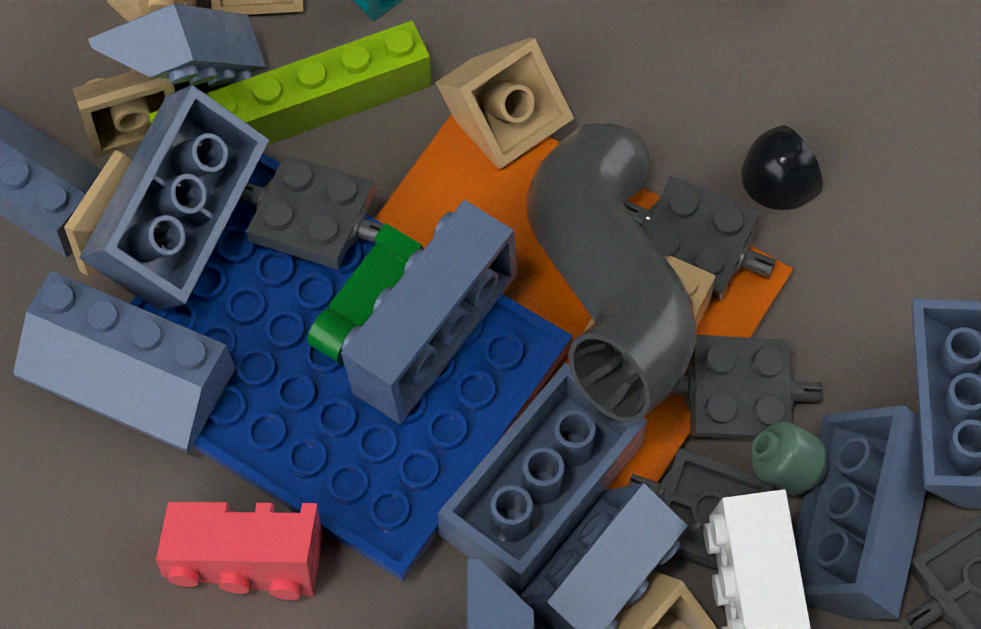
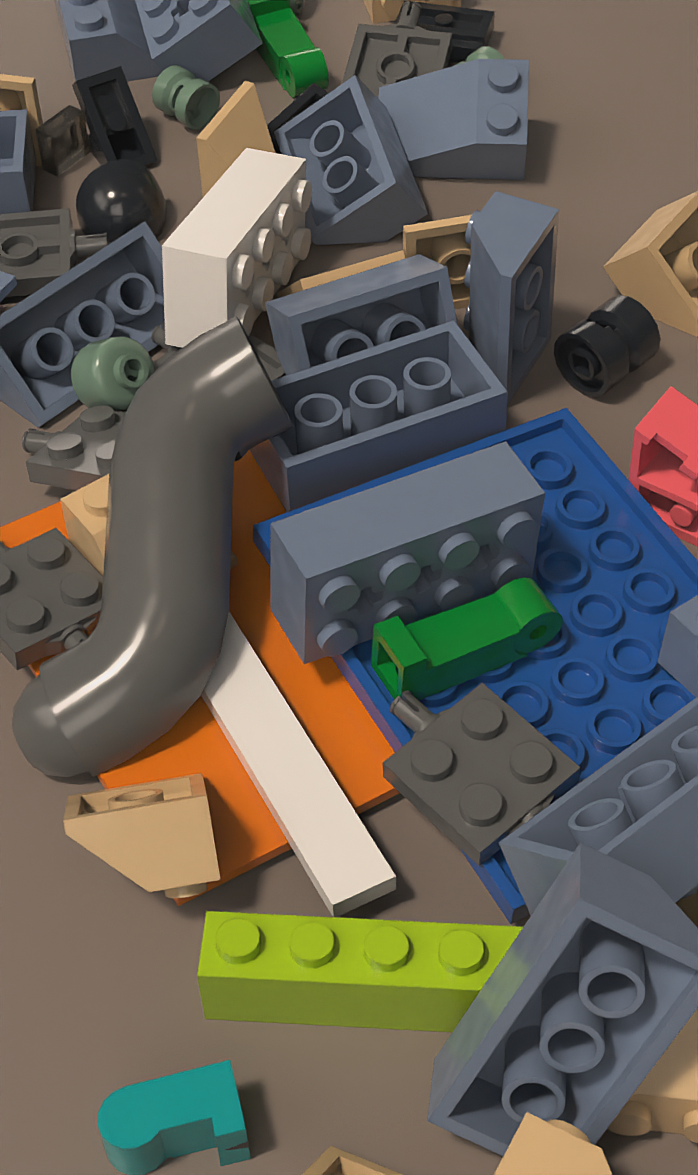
camera: 150 degrees left, 15 degrees down
none -> white tile [201,612,396,917]

